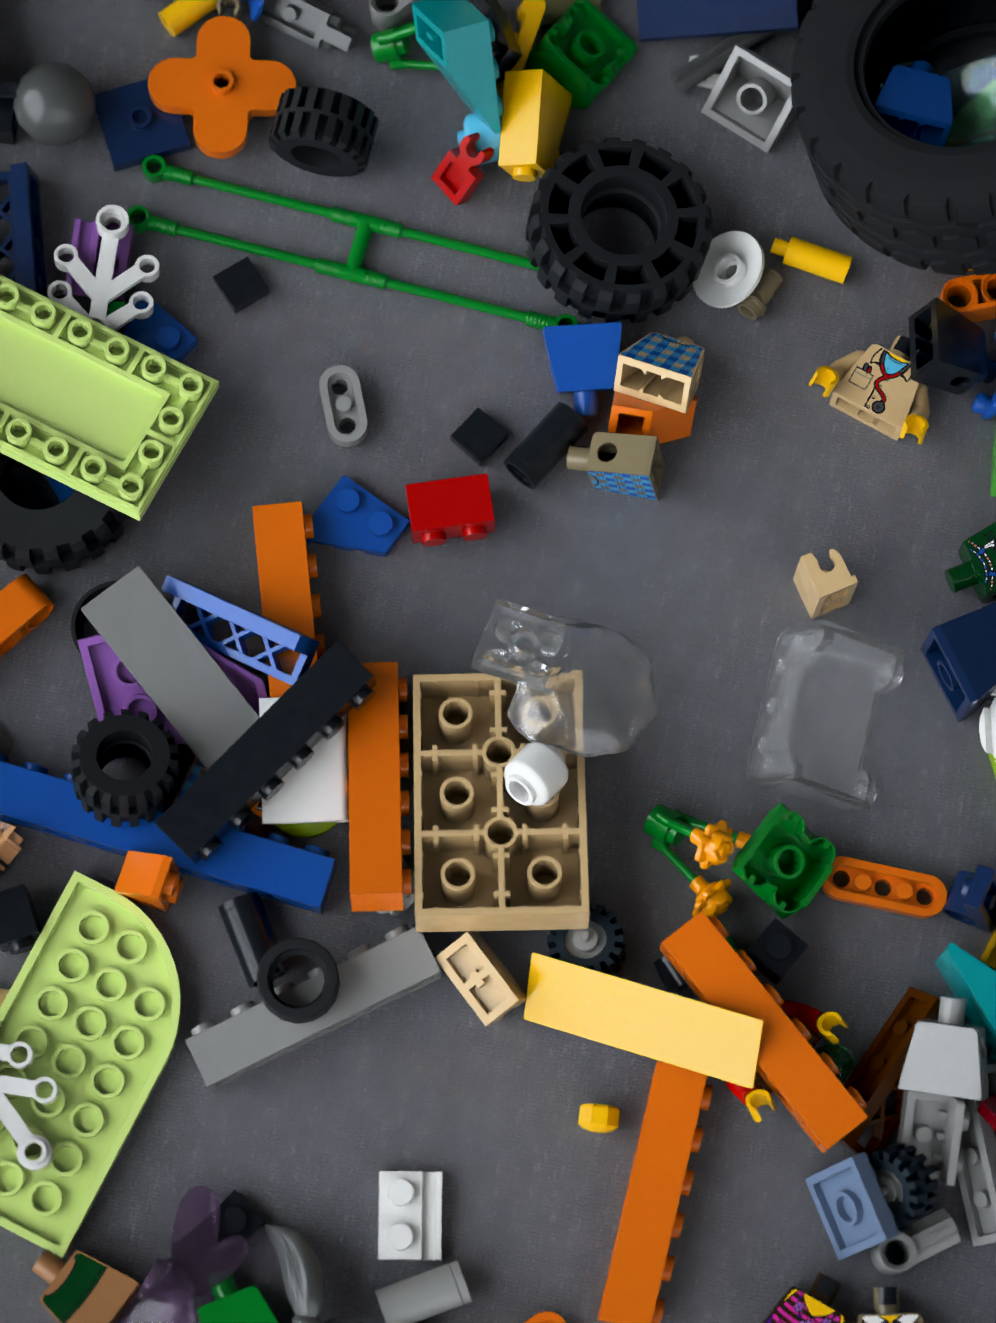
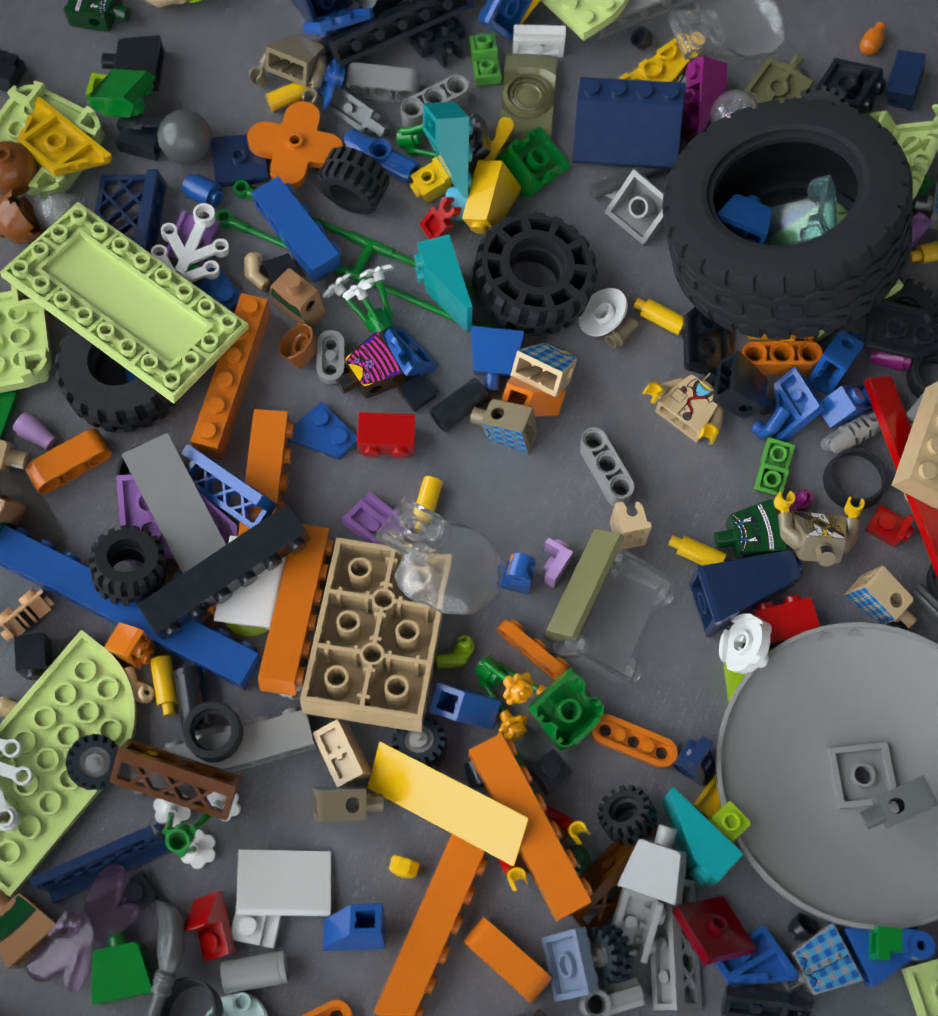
camera: 10 degrees right, 5 degrees down
white head [505,742,568,806] -> none
none -> dark blue fence [30,823,172,904]
none -> black wheel [65,734,123,791]
none -> reddish brown fence [109,739,244,821]
none -> tan arm [123,666,154,704]
none -> yellow cylinder [150,655,178,717]
none -> white plant [153,790,241,869]
none -> blue brick [182,174,223,207]
none -> red slope [183,890,236,962]
none -> orange brick [190,293,271,460]
none -> white piece [236,849,331,916]
none -> tan arm [244,252,271,291]
none -> blue brick [251,176,342,283]
none -> medium nougat torso [270,268,326,328]
none -> dark orange hat [279,323,317,369]
none -> dark tan torso [313,787,383,822]
none -> blue slope [322,904,387,951]
none -> plant [323,265,394,333]
none -> torso [336,331,406,398]
none -> blue piece [342,129,420,184]
none -> medium lavender plate [342,491,413,547]
none -> blue wing [383,327,439,376]
none -> yellow brick [409,157,453,204]
none -> yellow cylinder [411,476,443,534]
none -> teal slope [414,234,472,332]
none -> blue slope [429,682,503,730]
none -> lime arm [436,635,474,669]
none -> orange beam [463,917,552,1003]
none -> orange plate [496,619,571,680]
none -> blue leg [501,553,536,595]
none -> lavender bracket [543,538,573,588]
none -> olive slope [544,529,625,641]
none -> light grey beam [579,427,634,506]
none -> black tyre [597,785,658,846]
none -> yellow cylinder [668,535,727,566]
none -> black tile [683,307,731,375]

